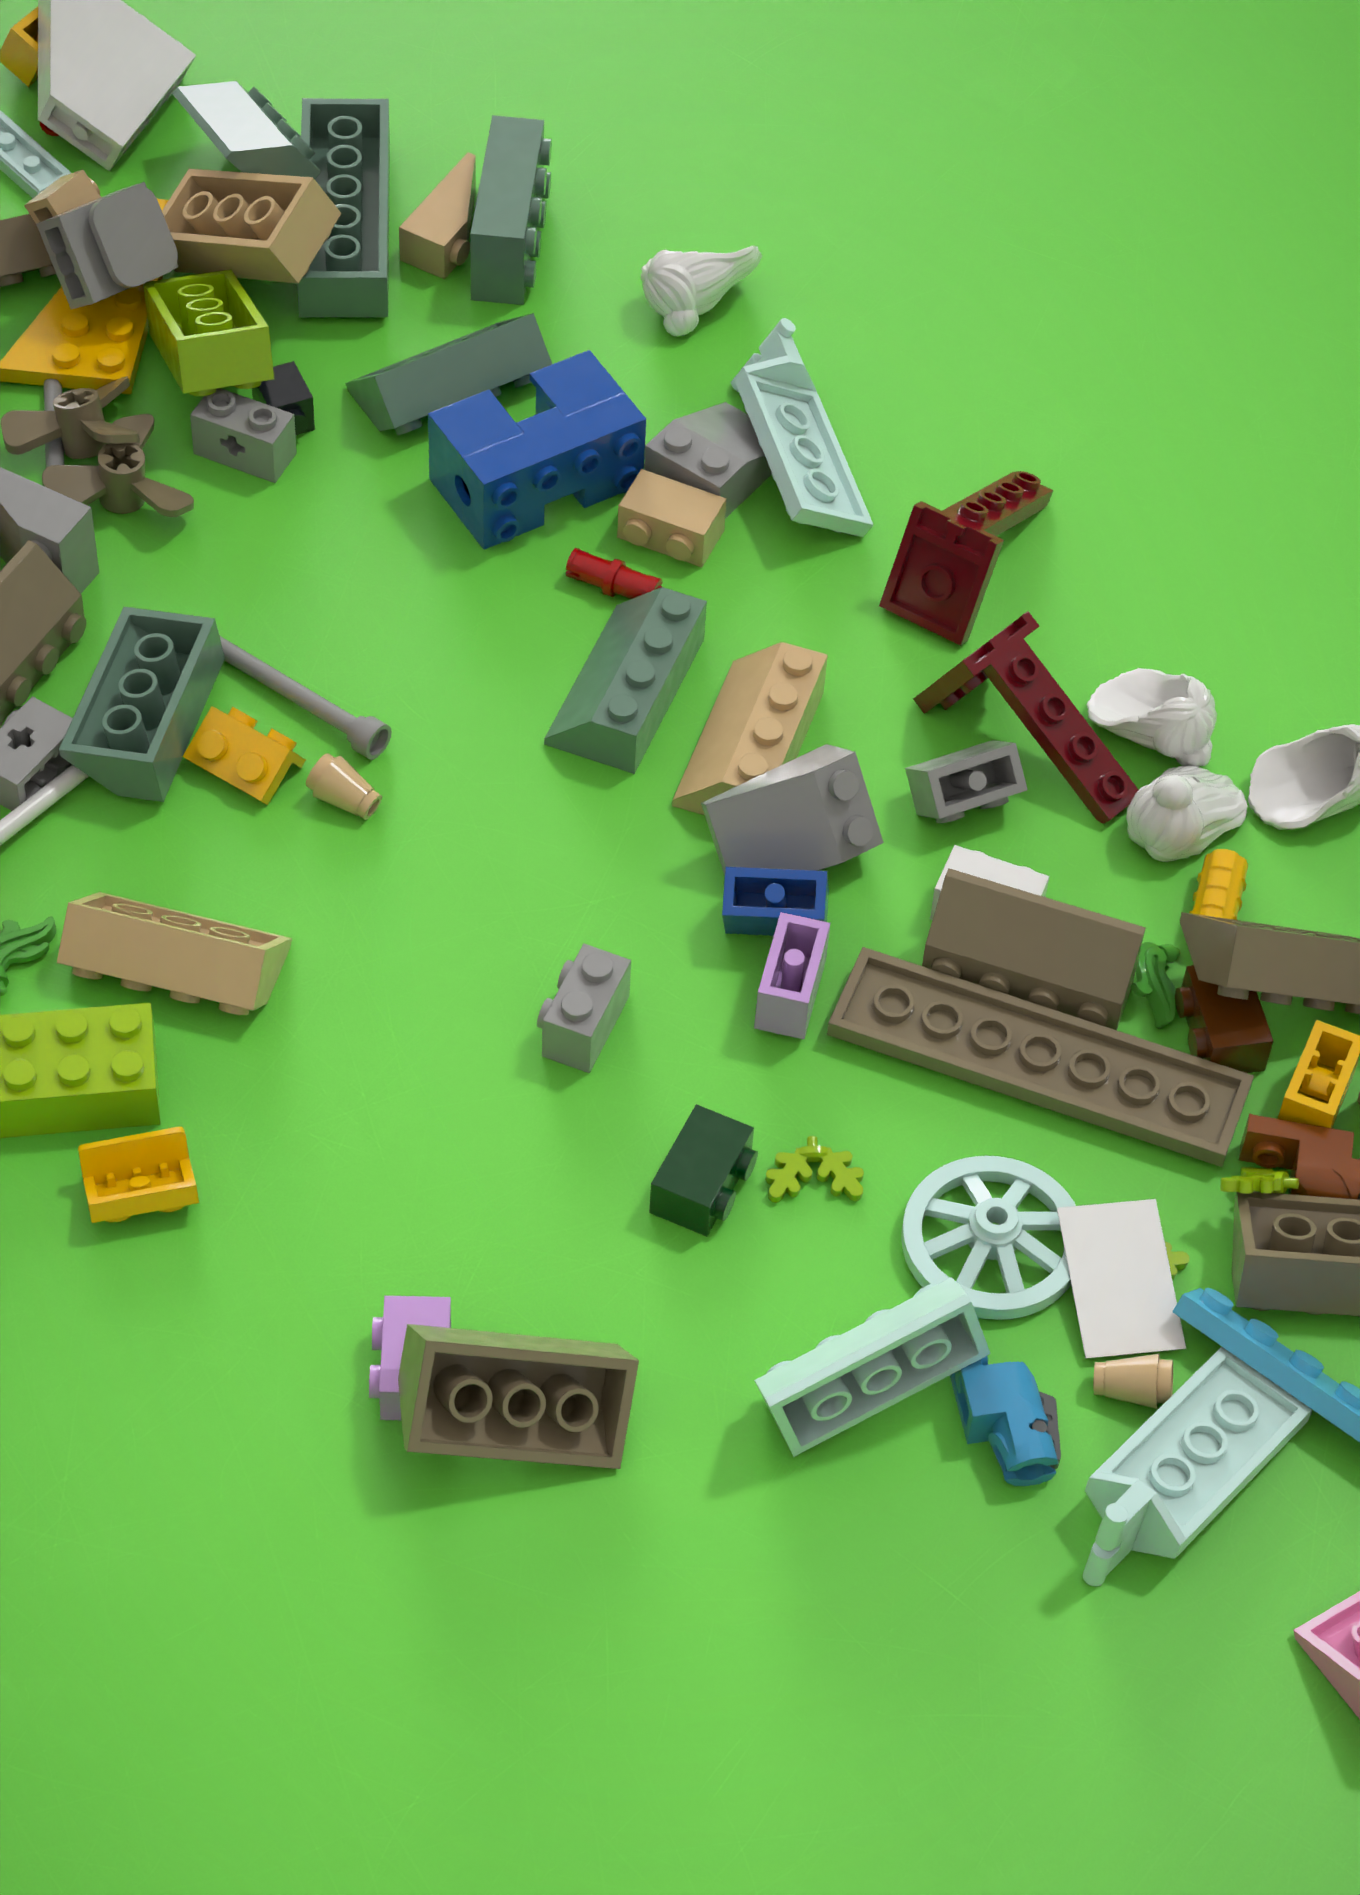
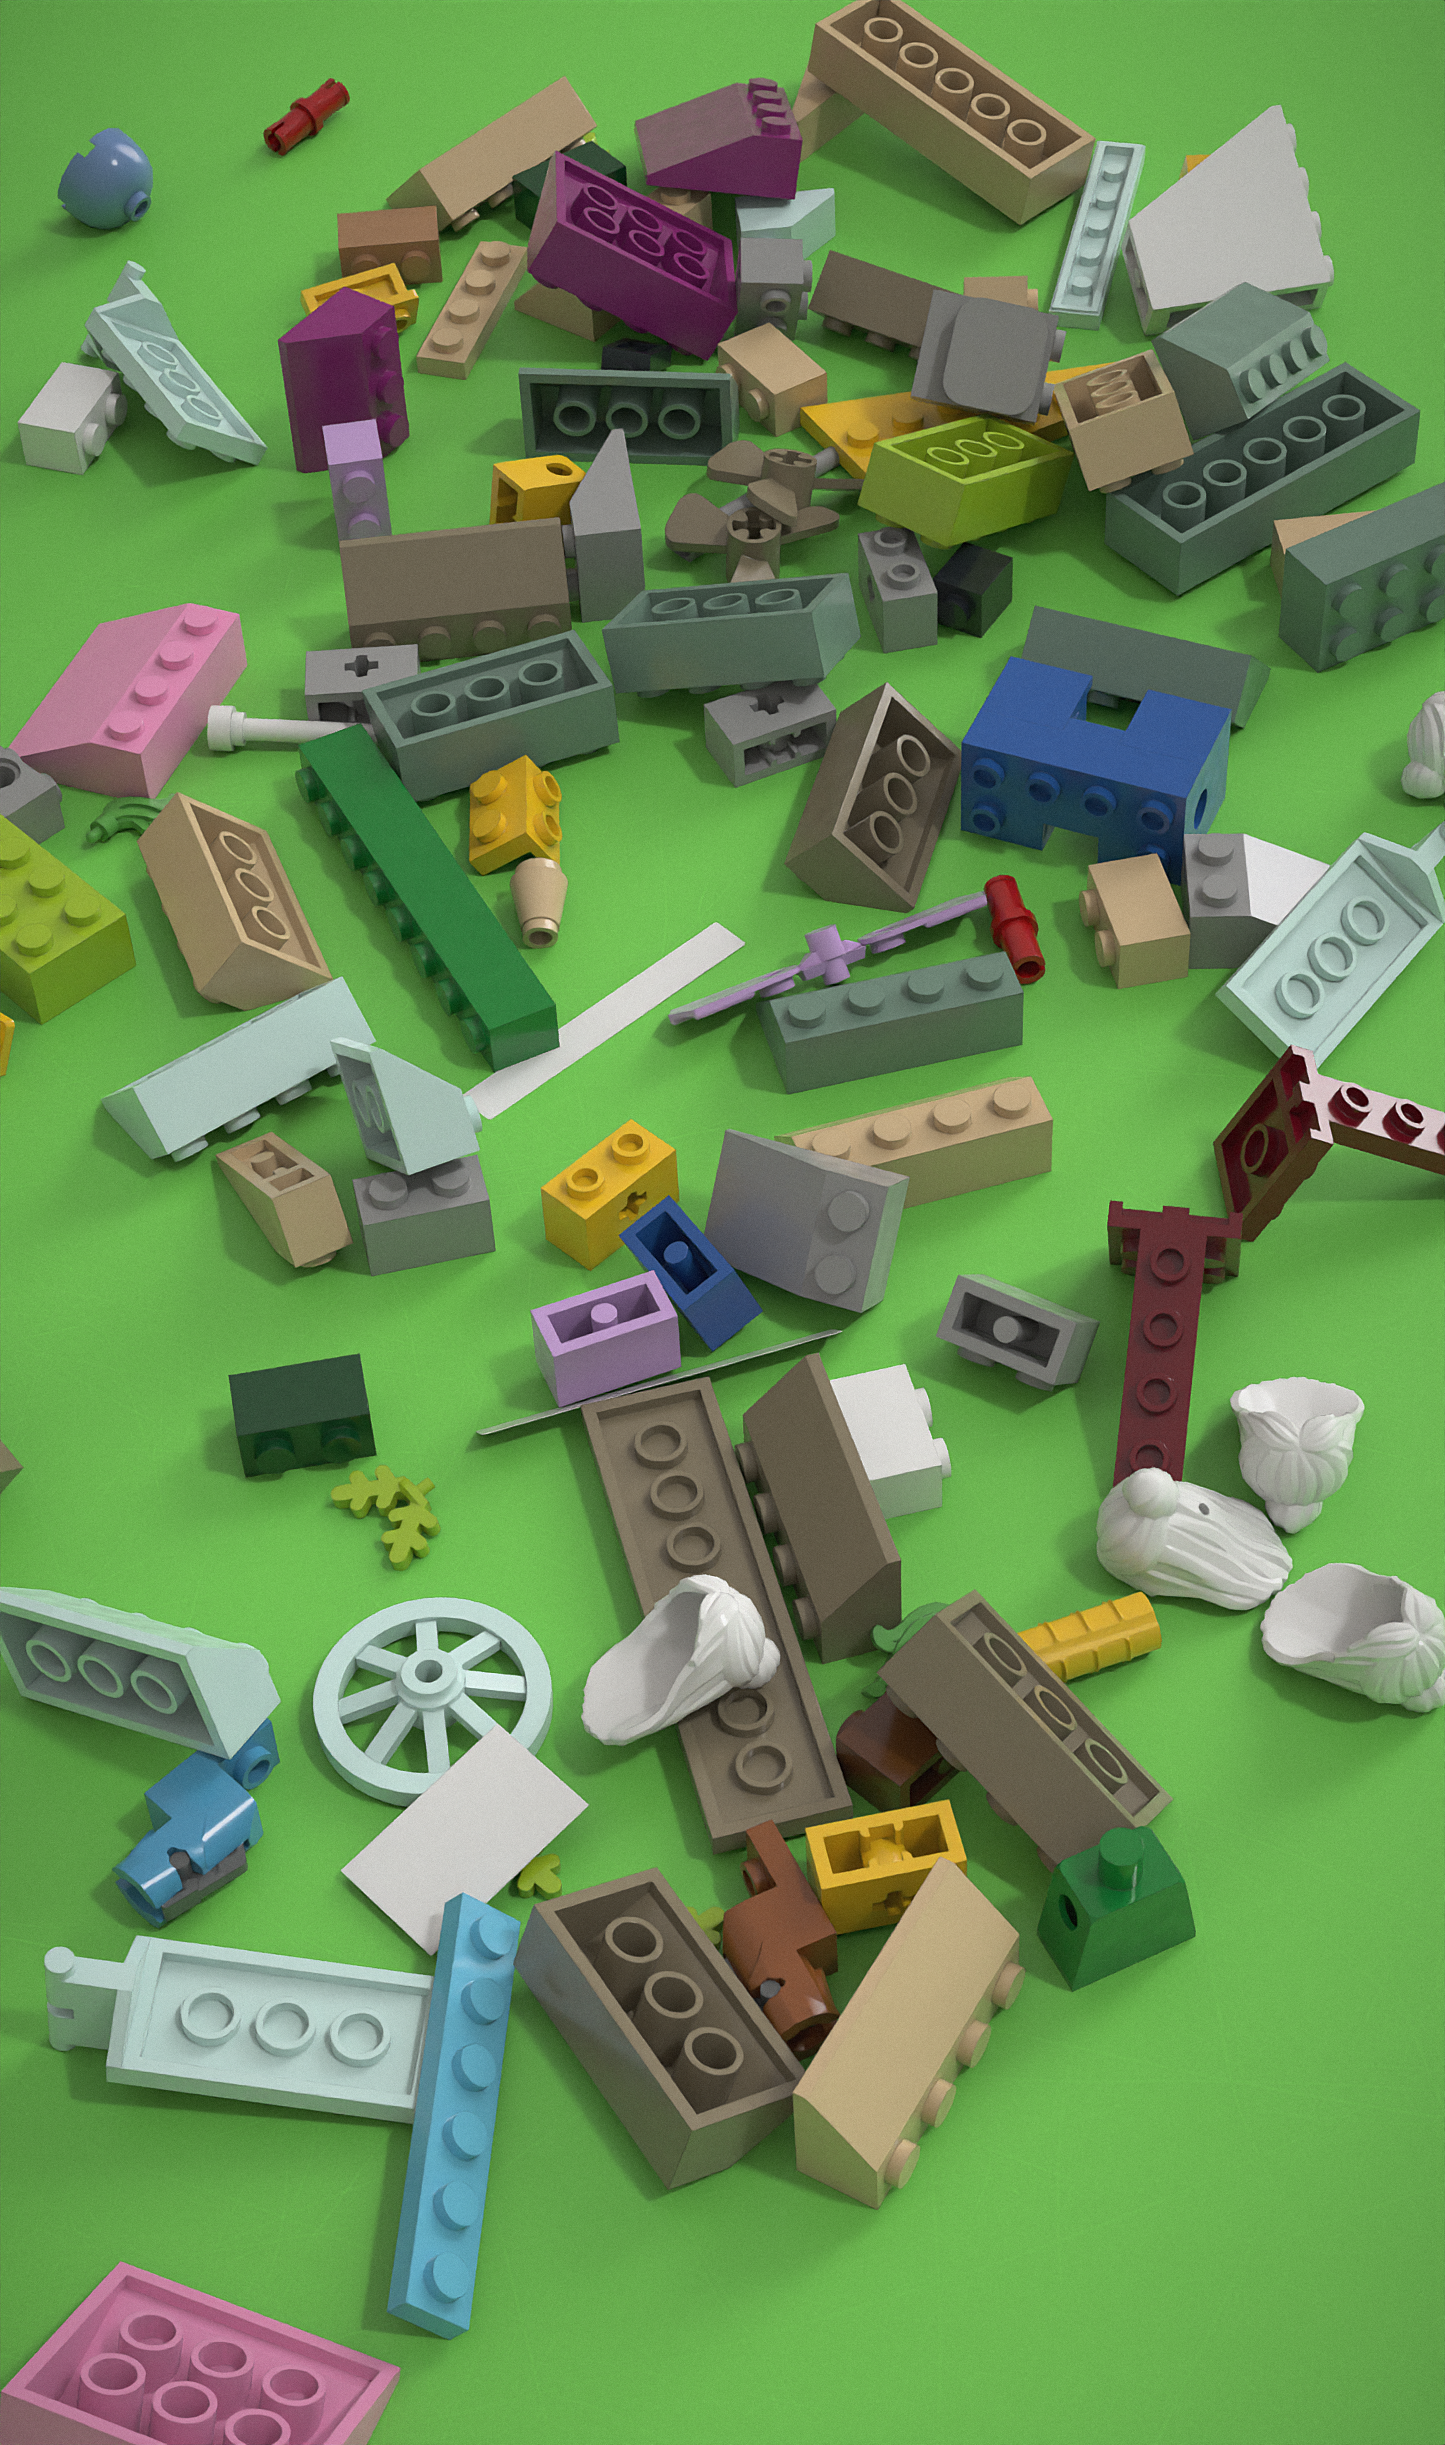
camera: 60 degrees right, 5 degrees down
light grey piece [219,635,392,760] -> none
tan cone [1093,1354,1173,1409] -> none
lime animal [1220,1167,1299,1194] -> none
none -> light aqua slope [101,976,376,1162]
none -> tan slope [215,1132,353,1268]
none -> green brick [295,723,560,1073]
none -> light aqua slope [330,1037,482,1175]
none -> white sticker [463,922,745,1120]
none -> white sticker [476,1329,843,1435]
none -> yellow brick [541,1119,680,1271]
none -> white hair [581,1574,780,1746]
none -> sand green brick [602,573,861,698]
none -> lavender piece [668,891,987,1025]
none -> light grey brick [704,680,836,788]
none -> dark tan slope [784,682,961,913]

